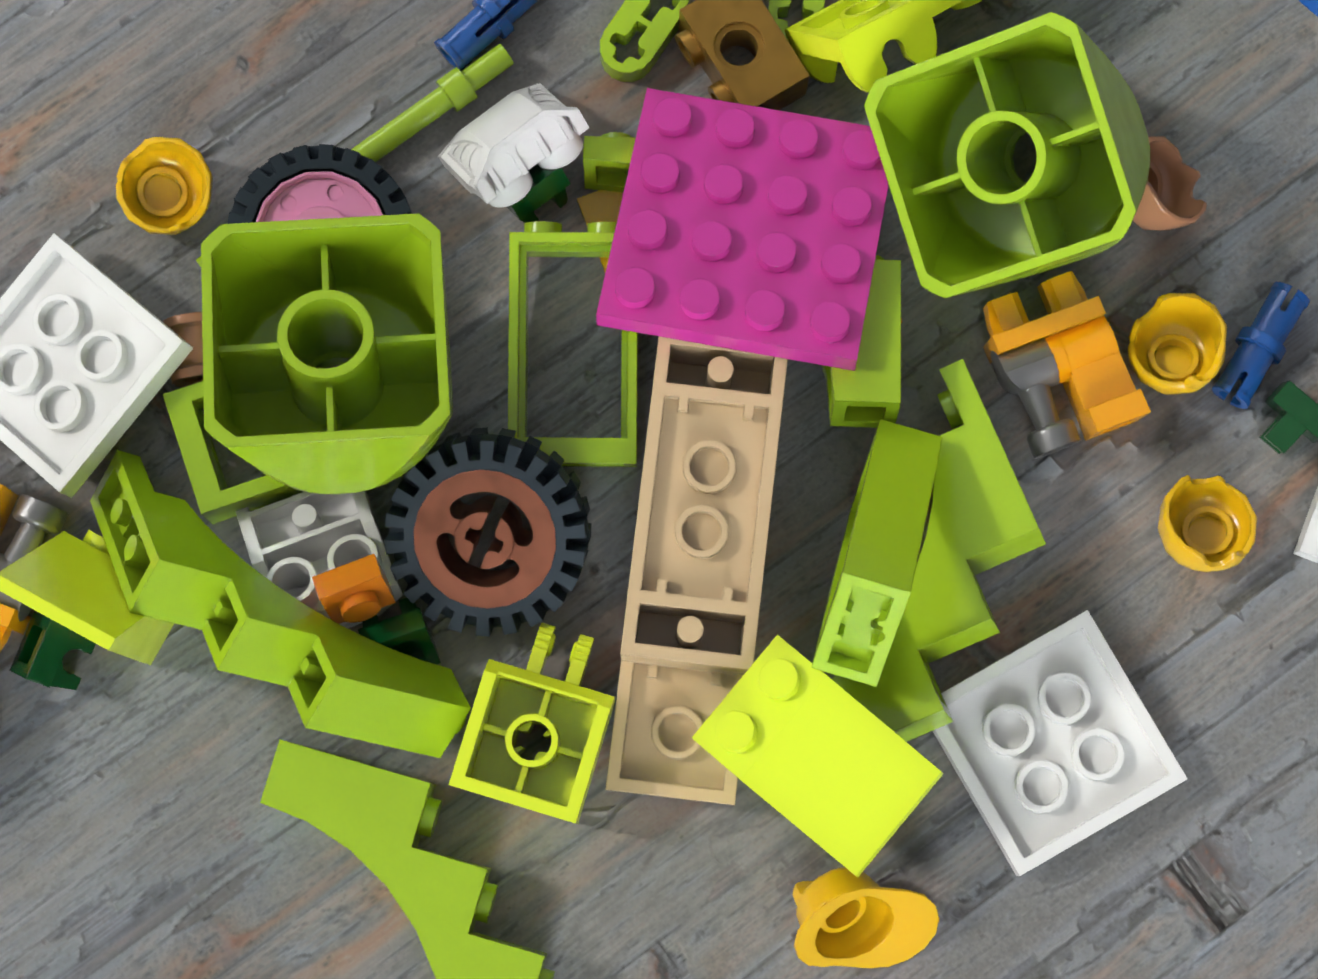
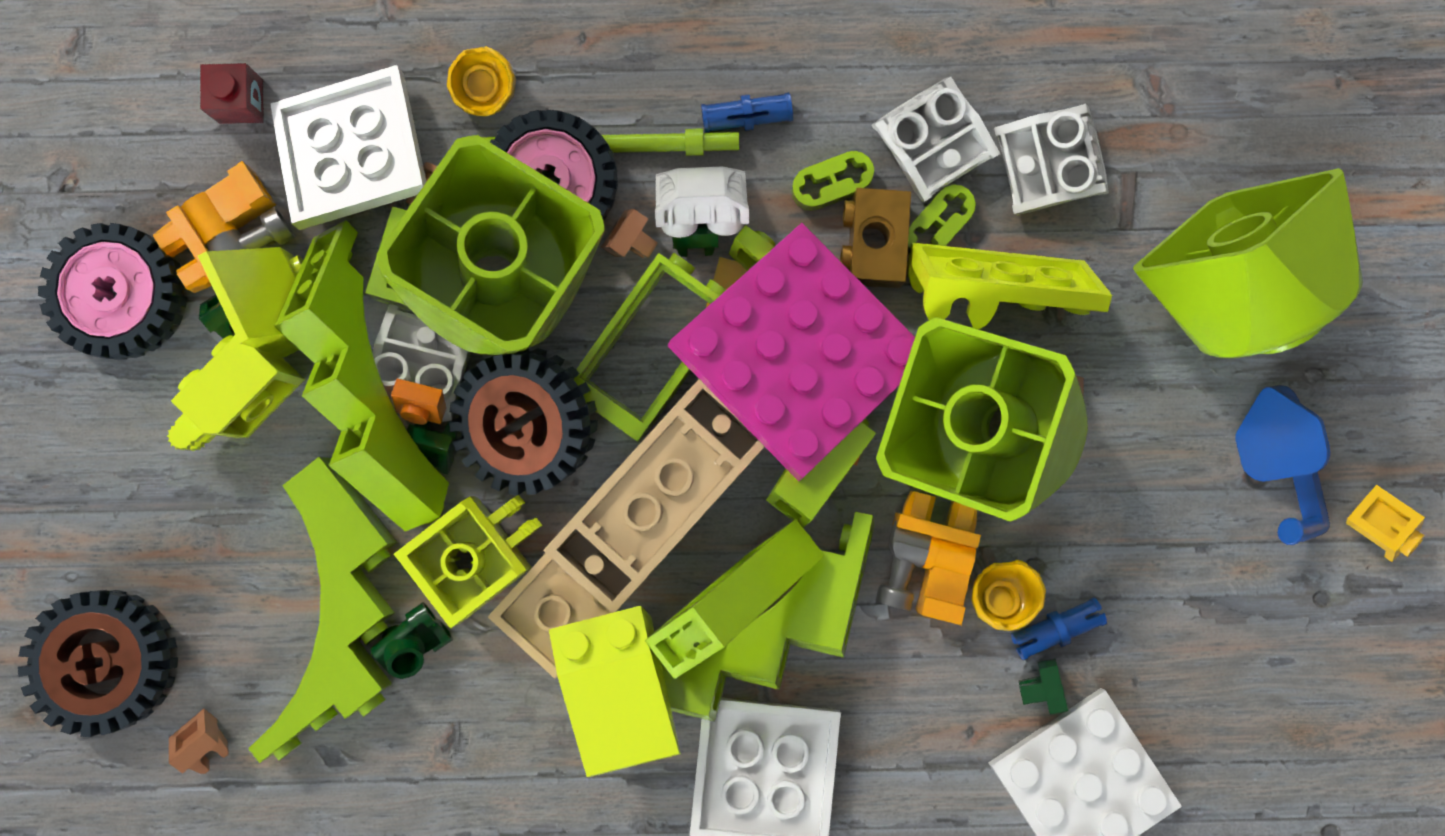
camera: 30 degrees right, 5 degrees up
yellow piece [793,867,939,968] -> none
nougat hair [1132,136,1207,231] -> none
yellow hair [1158,475,1257,572] -> none
none -> neon yellow hinge [167,335,305,451]
none -> dark green plate [371,602,453,679]
none -> nougat tile [601,209,658,258]

